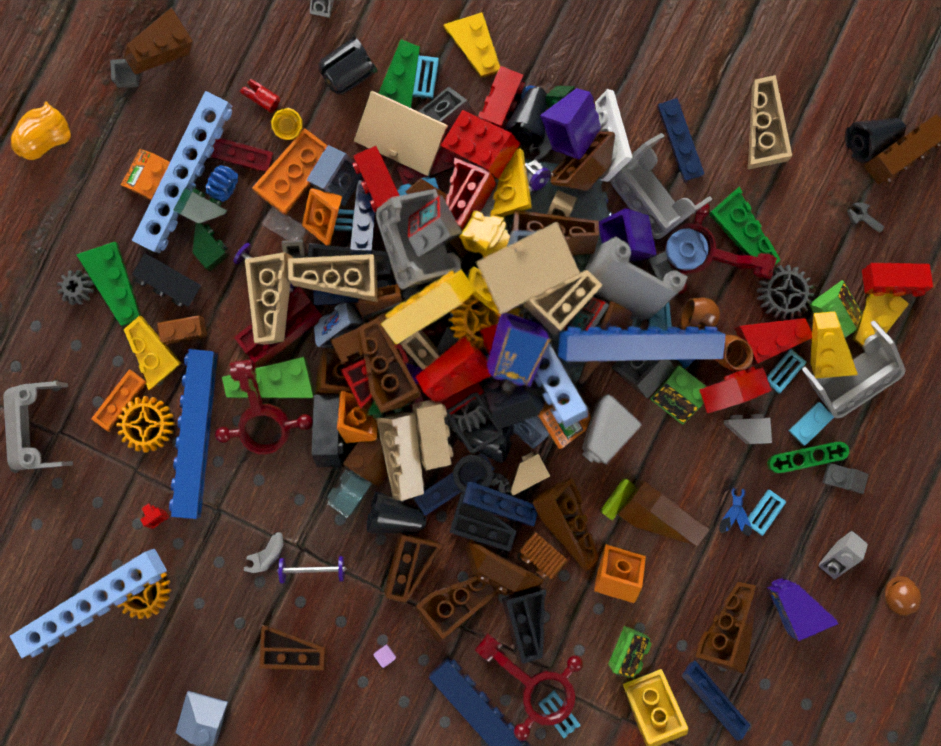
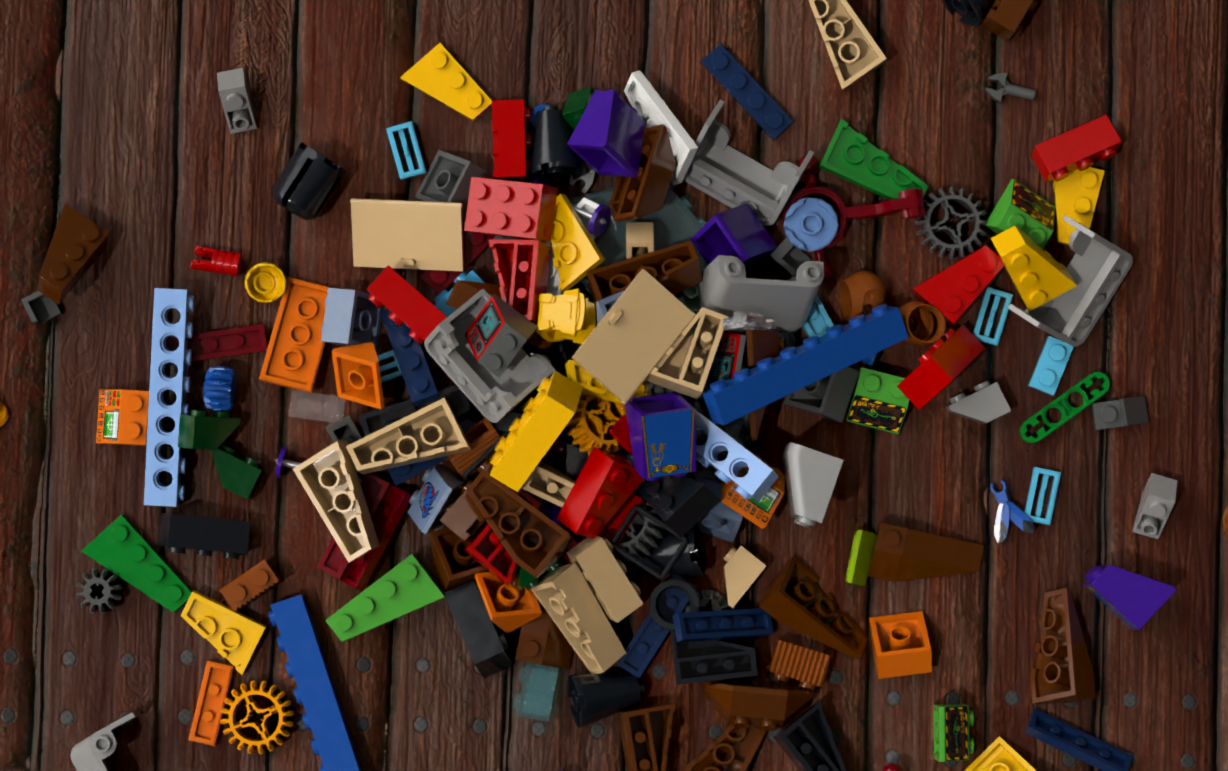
camera: 20 degrees left, 0 degrees up
dark red piece [215,359,313,455] -> none
green wing [378,39,420,108] -> none
none -> clear plate [723,311,776,331]

